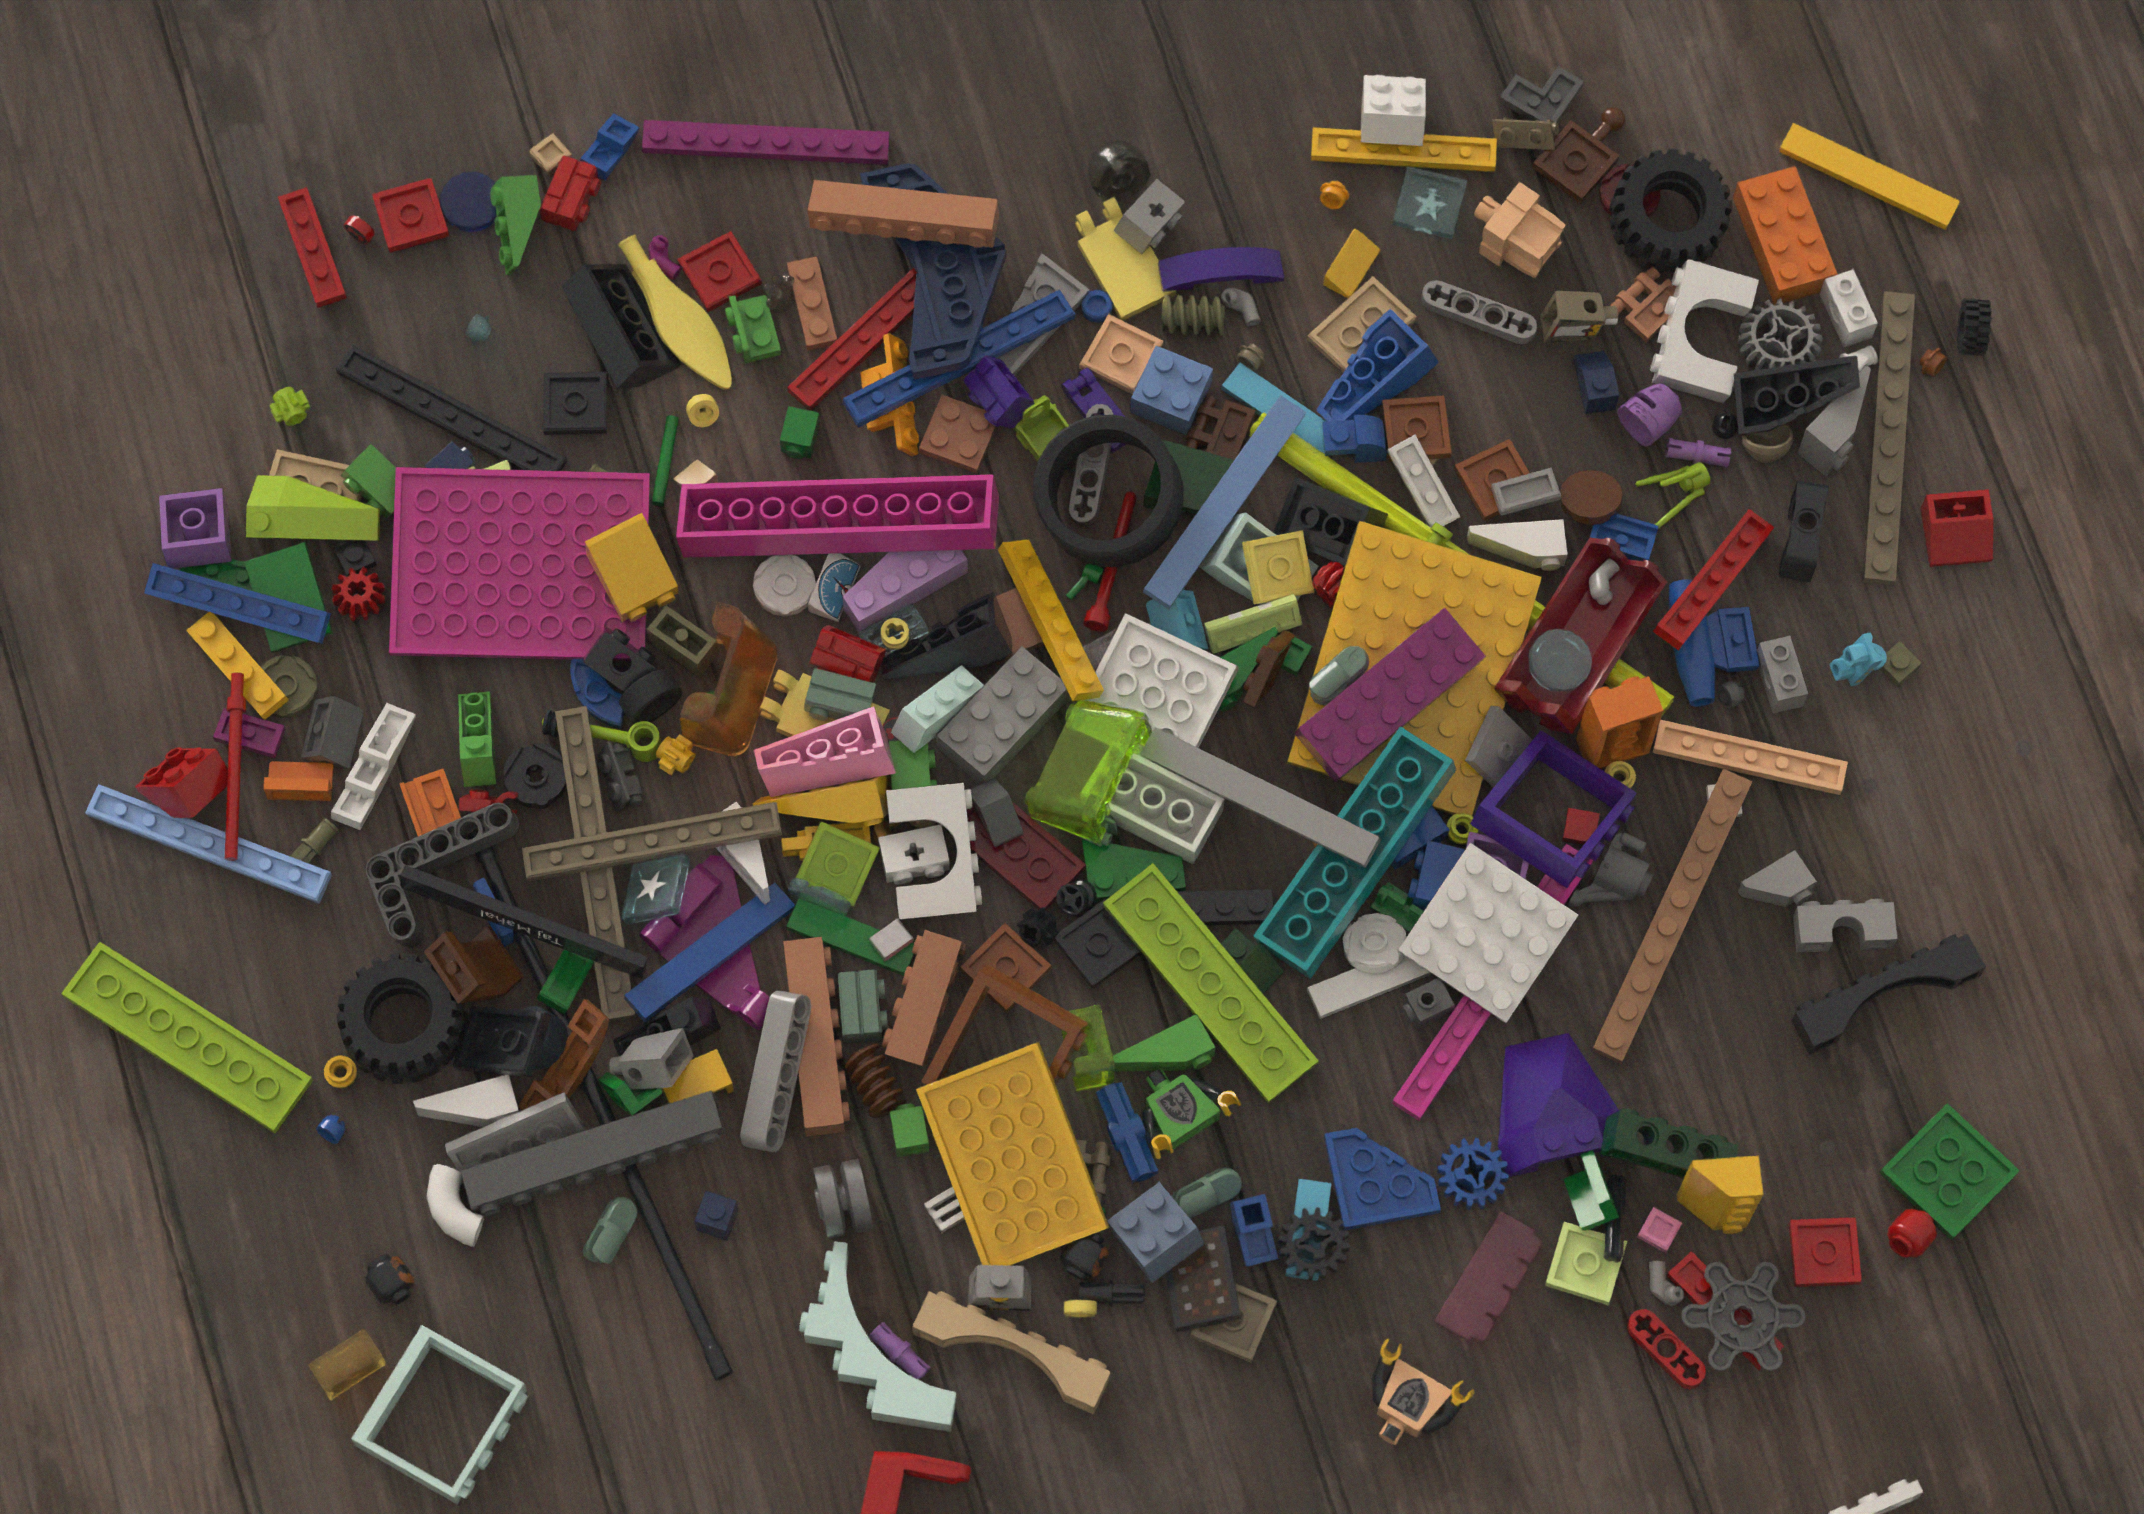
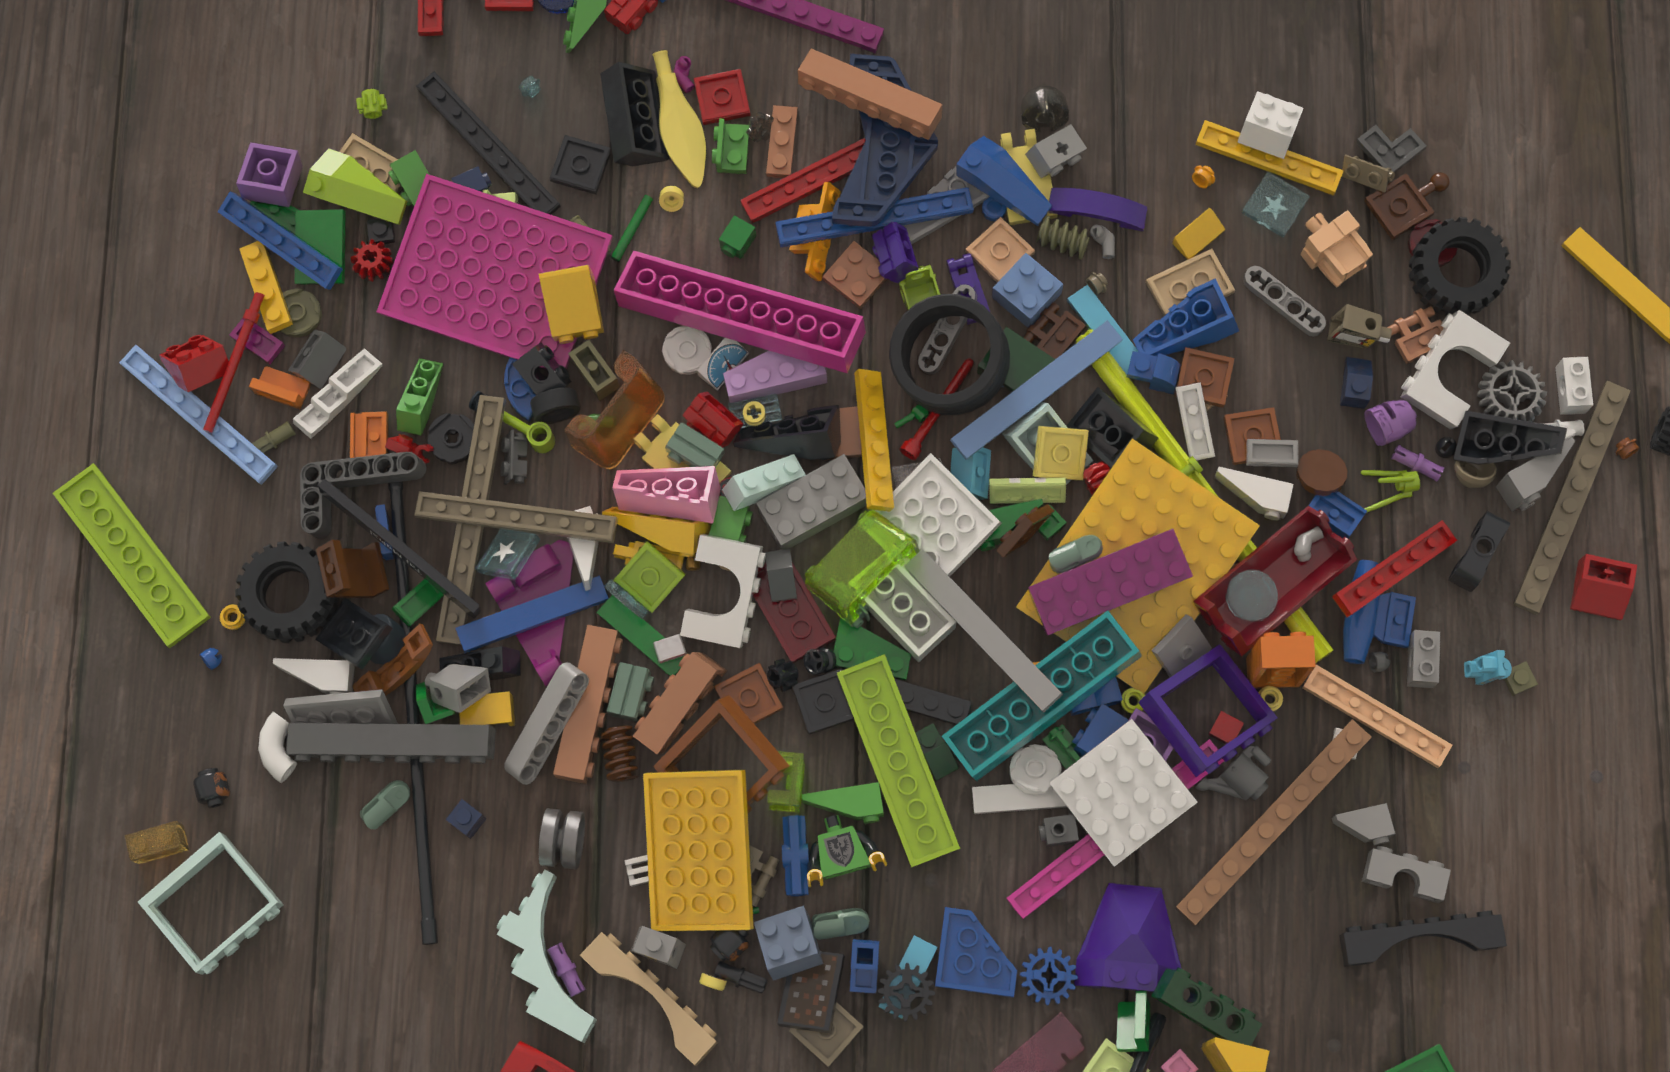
camera: 25 degrees right, 5 degrees up
yellow gear [656,734,696,776] -> none
tan slope [673,459,718,488] -> none
white brick [878,824,950,885] -> none
bright green brick [890,1104,929,1157] -> none
orange brick [1733,166,1837,306] -> none
none -> blue wedge [956,136,1052,226]

